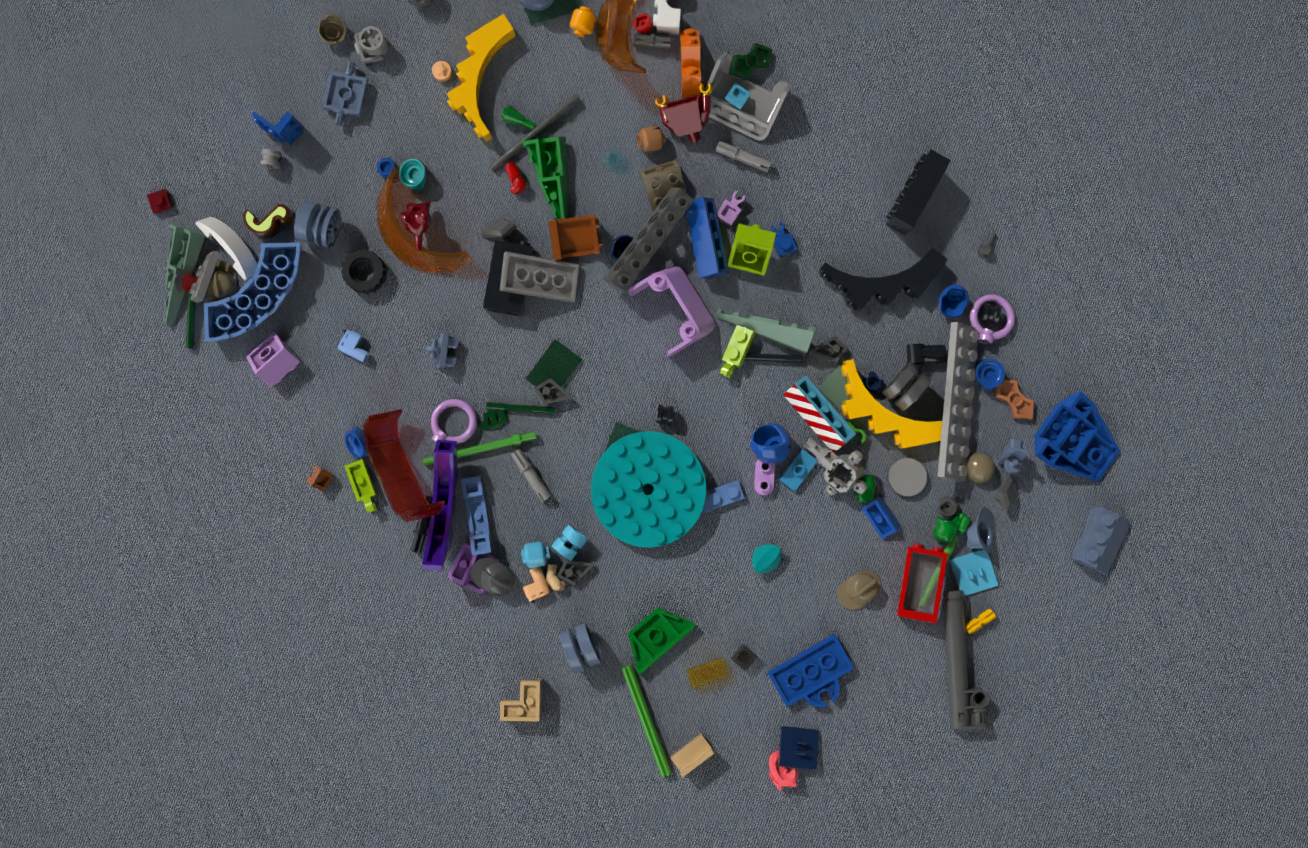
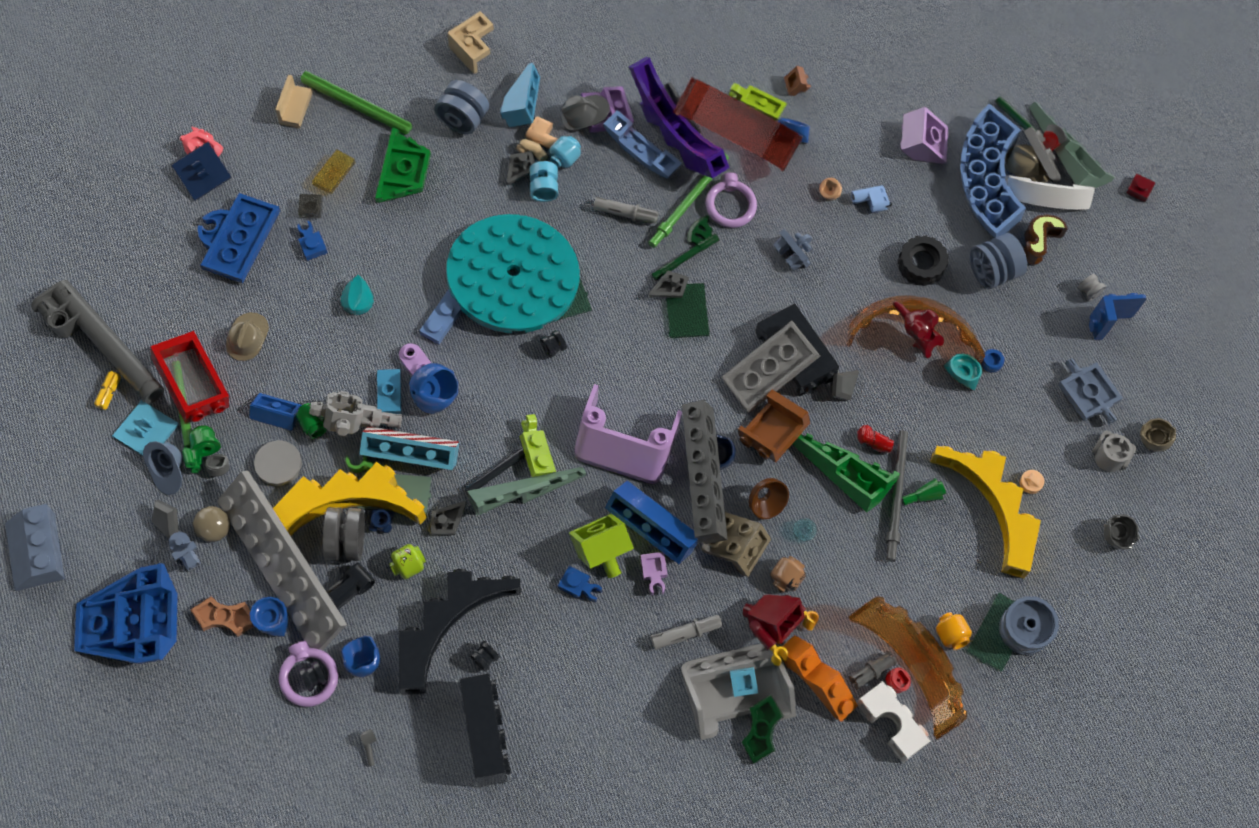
camera: 135 degrees right, 20 degrees down
none -> blue plate [297,221,328,261]
none -> lime head [389,544,426,579]
none -> black wheel [469,641,500,672]
none -> dark azure slope [500,63,540,127]
none -> reddish brown piece [748,478,789,519]
none -> light nougat tile [819,178,842,200]

